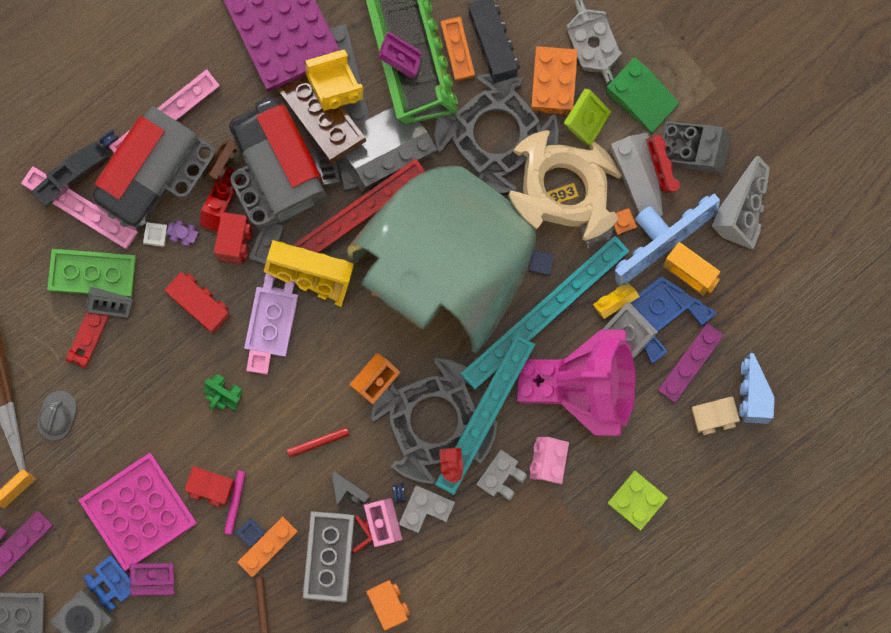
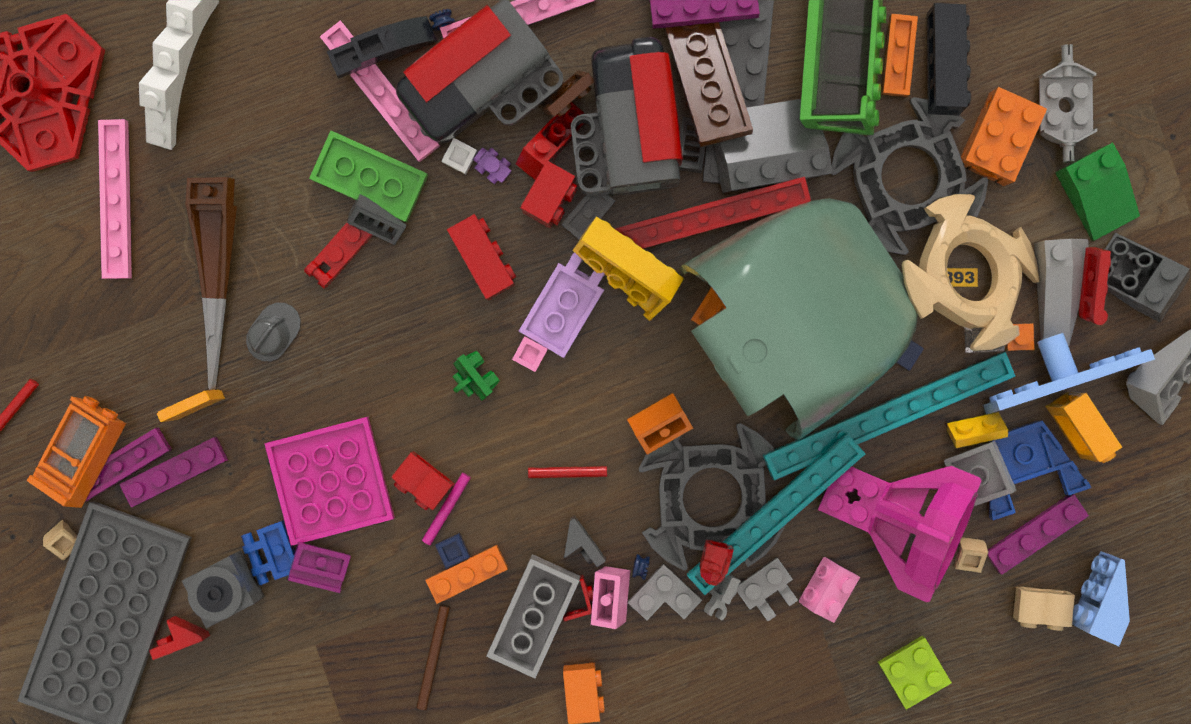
camera: 20 degrees right, 10 degrees up
yellow panel [306,49,363,111] -> none
magenta plate [378,32,423,79] -> none
lime plate [564,89,611,146] -> none
none -> light grey plate [704,574,740,620]
none -> tan slope [954,537,988,573]

